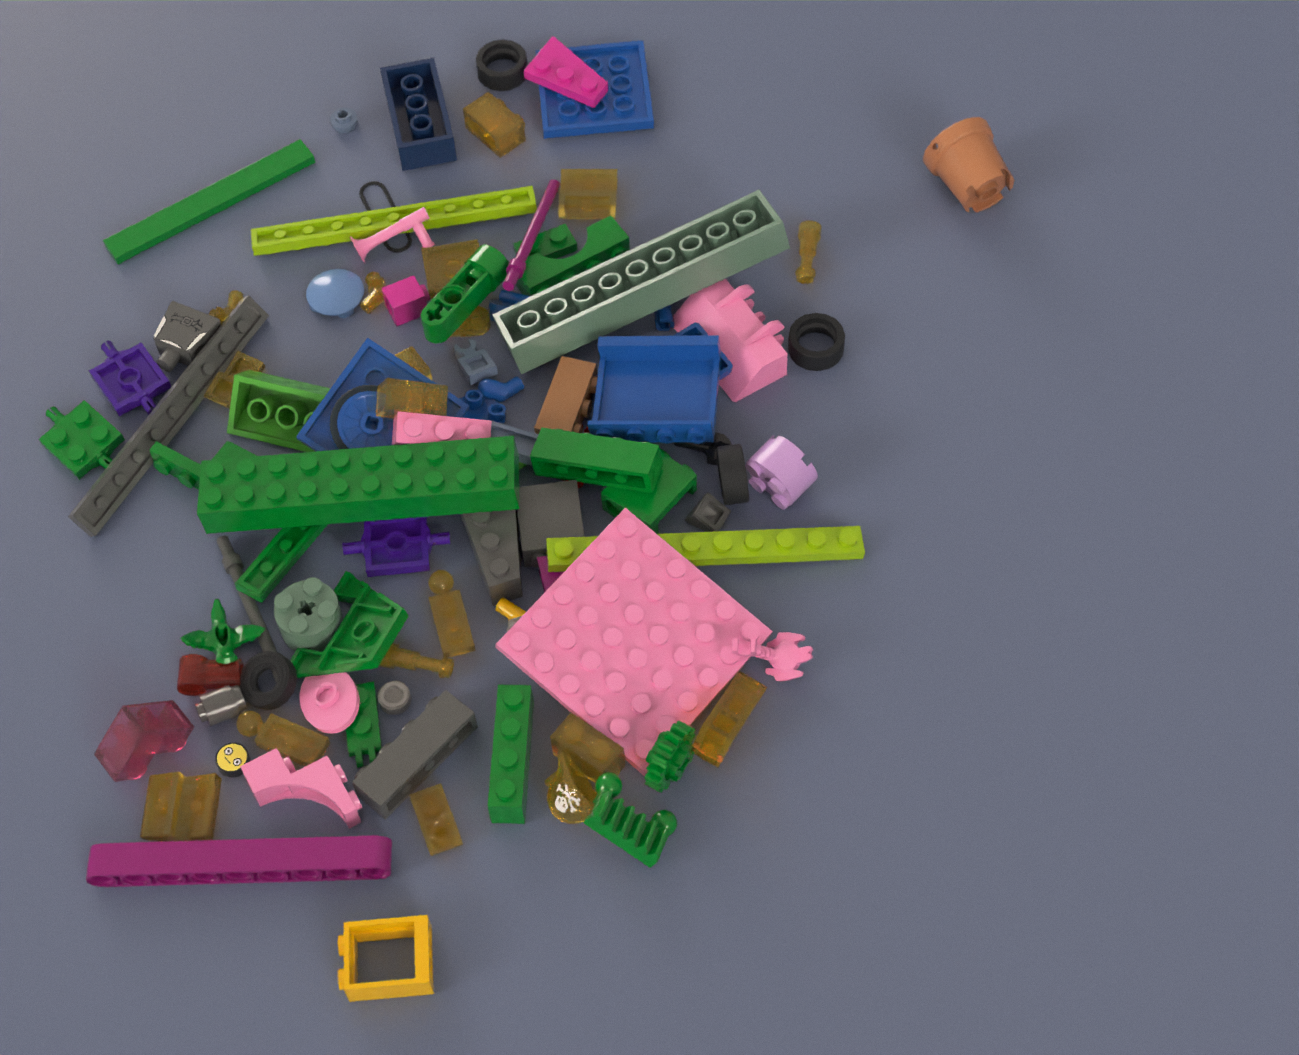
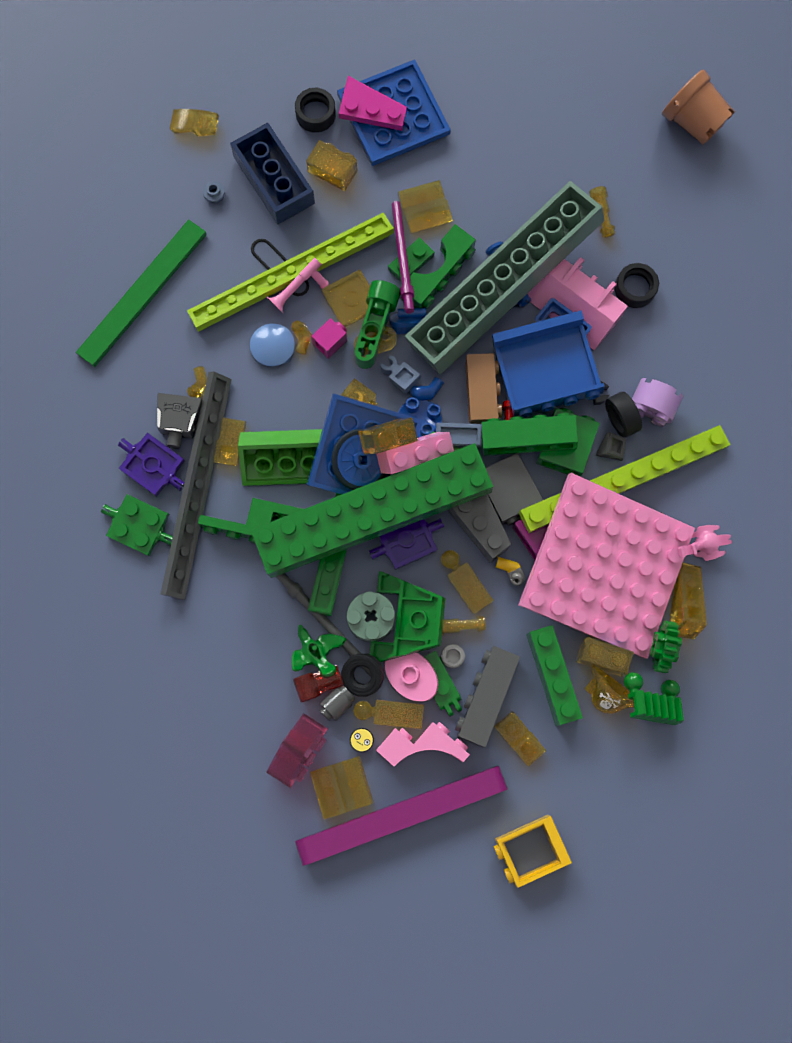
camera: 25 degrees left, 20 degrees up
none -> clear yellow slope [170,109,219,136]

